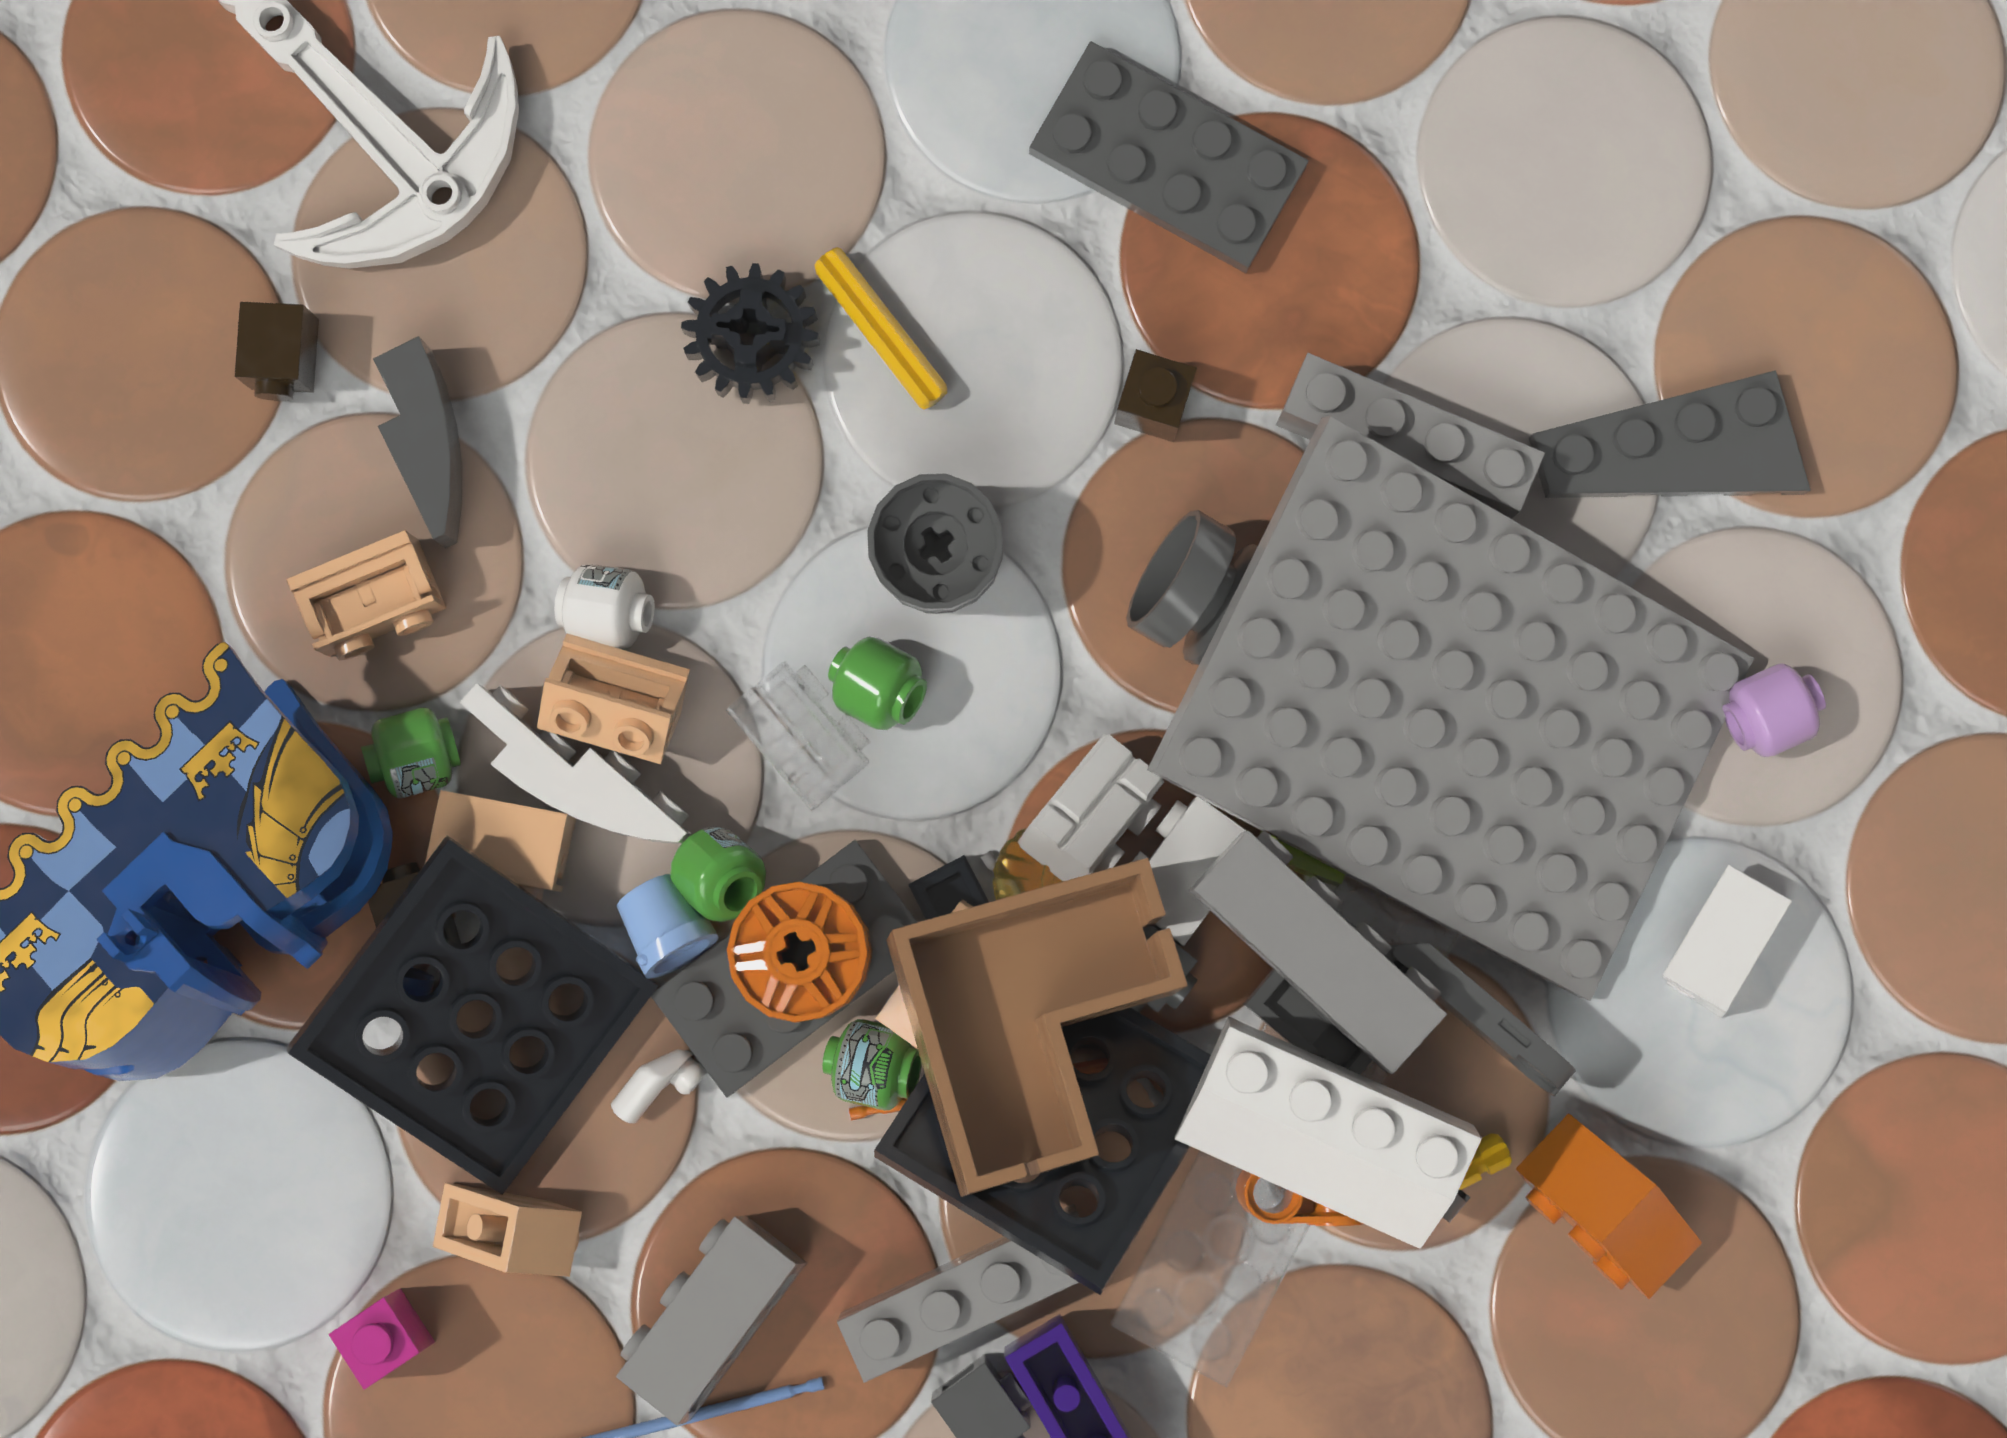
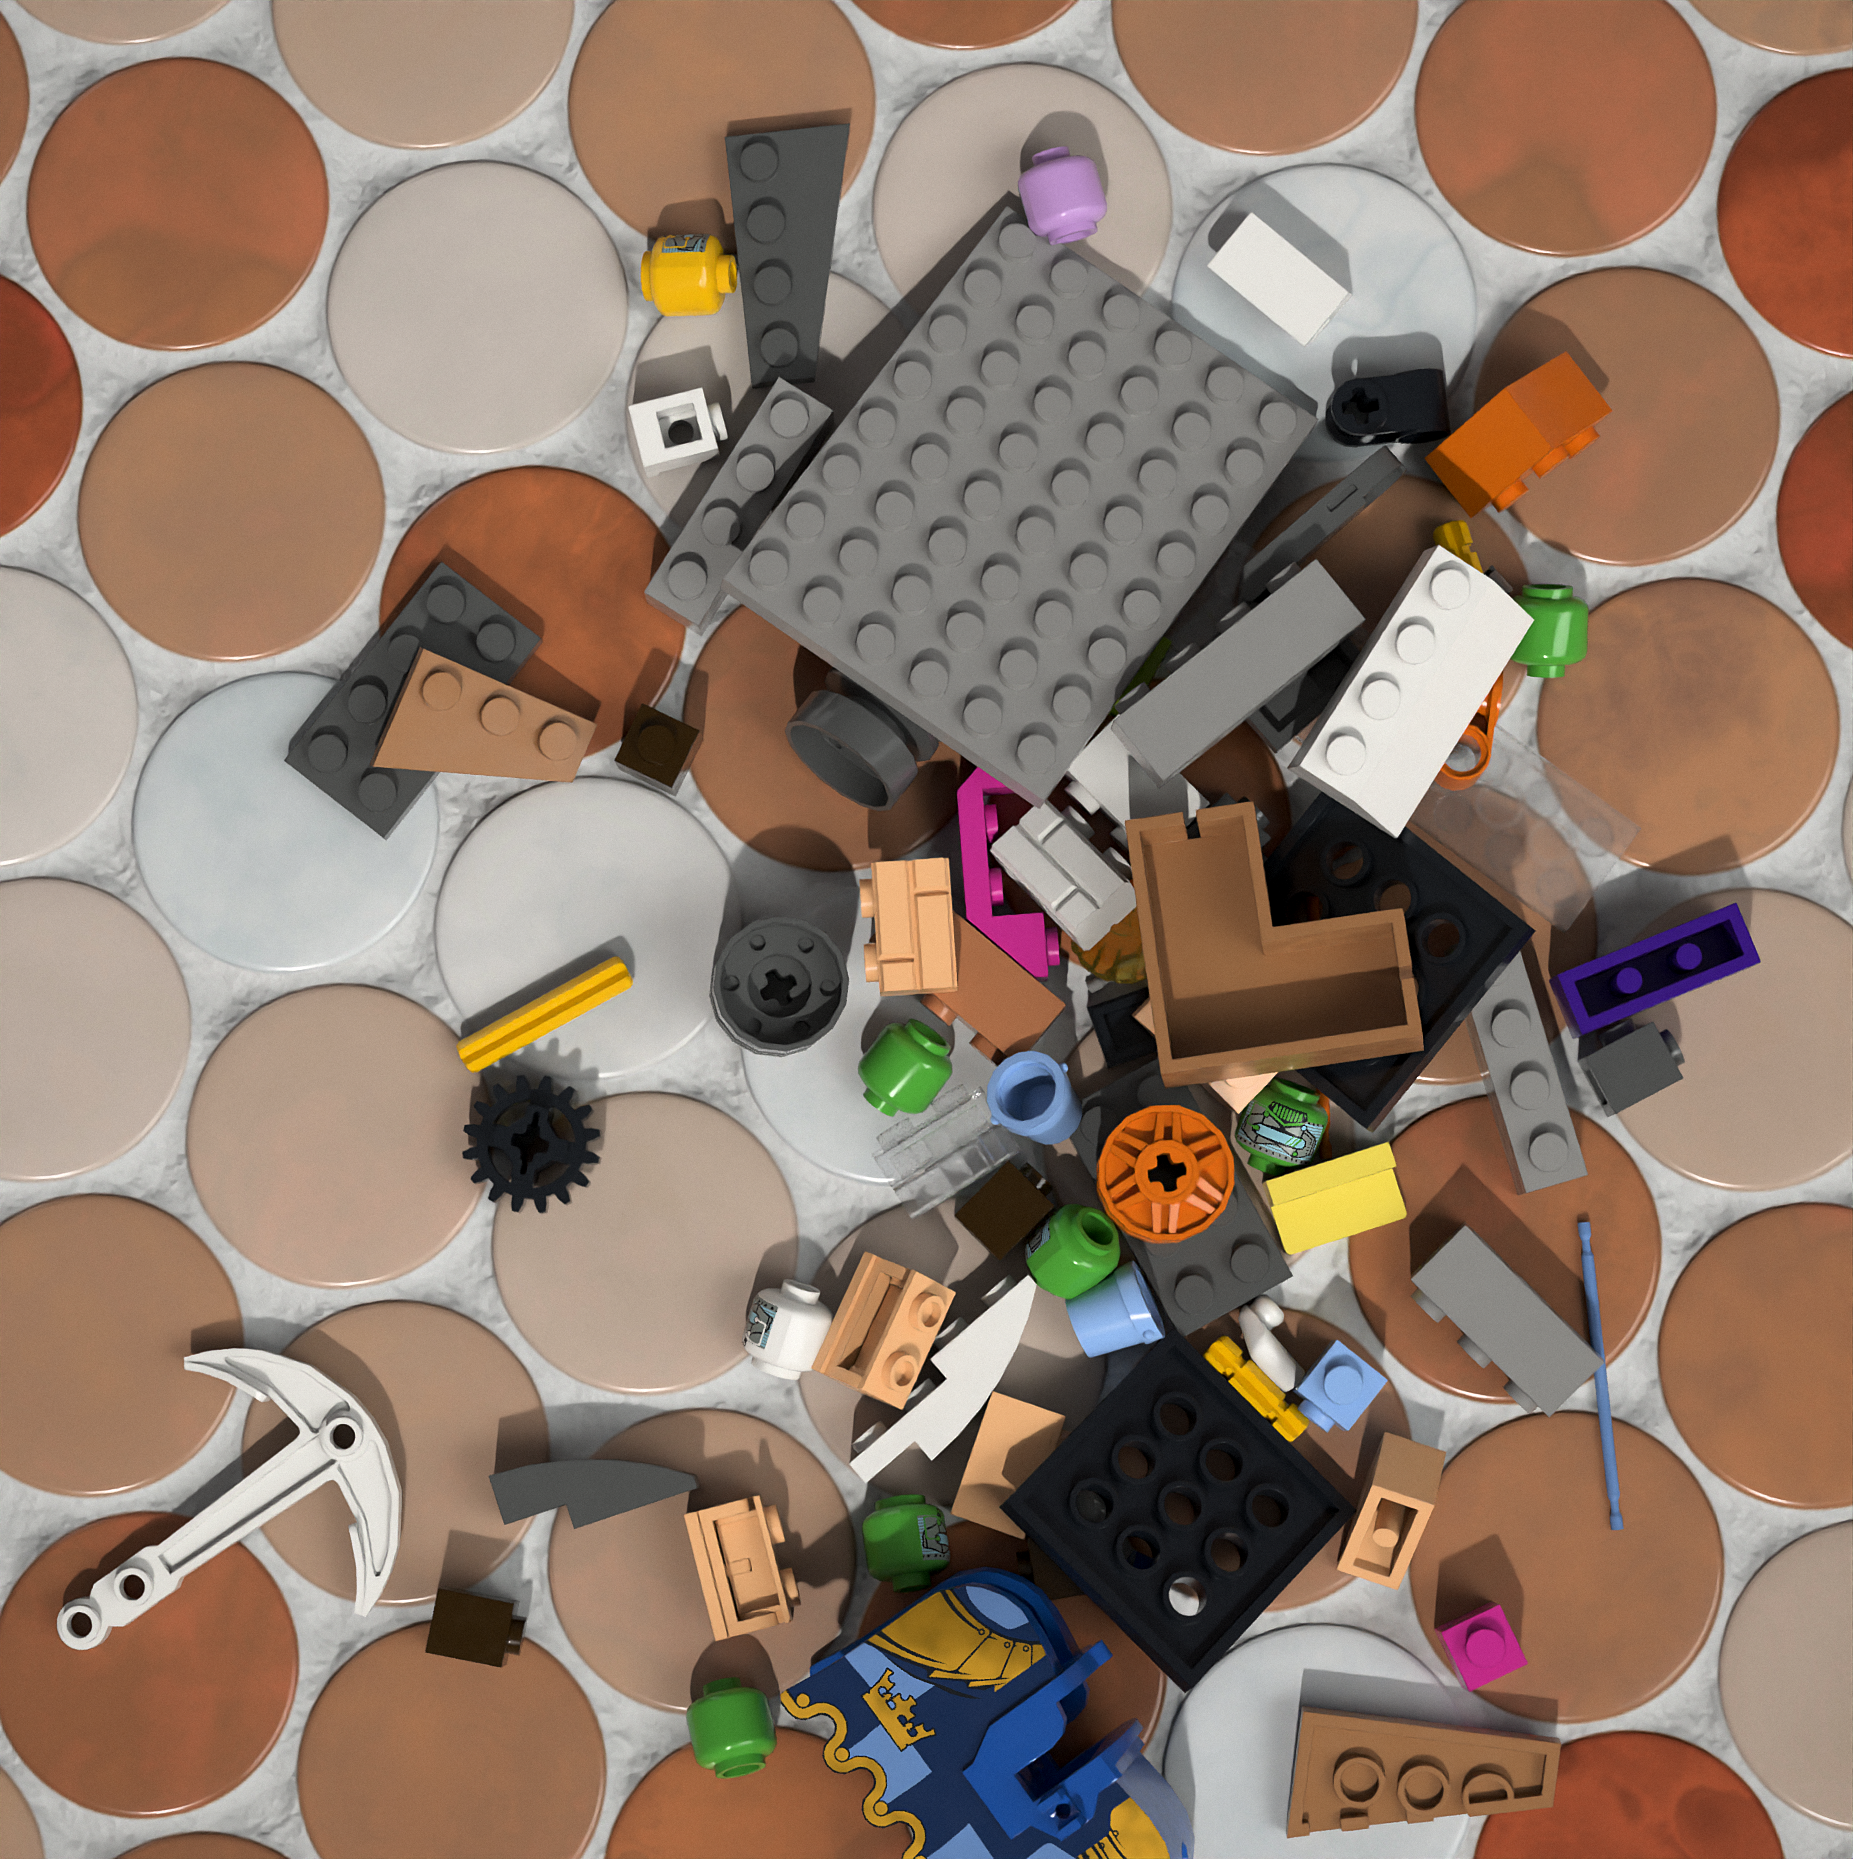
camera: 80 degrees left, 0 degrees up
none -> medium nougat wing [369,647,598,783]
none -> white brick [628,387,728,478]
none -> yellow head [641,234,737,316]
none -> bright green head [686,1677,777,1779]
none -> light nougat brick [859,858,958,996]
none -> nougat brick [869,910,1066,1067]
none -> dark brown brick [954,1160,1054,1262]
none -> dark pink slope [957,767,1060,982]
none -> light blue piece [987,1051,1082,1145]
none -> yellow axle [1202,1335,1310,1443]
none -> light yellow panel [1262,1142,1407,1255]
none -> medium nougat wing [1286,1706,1561,1838]
none -> light blue brick [1292,1340,1388,1433]
none -> black piece [1325,368,1451,448]
none -> bright green head [1510,584,1589,678]

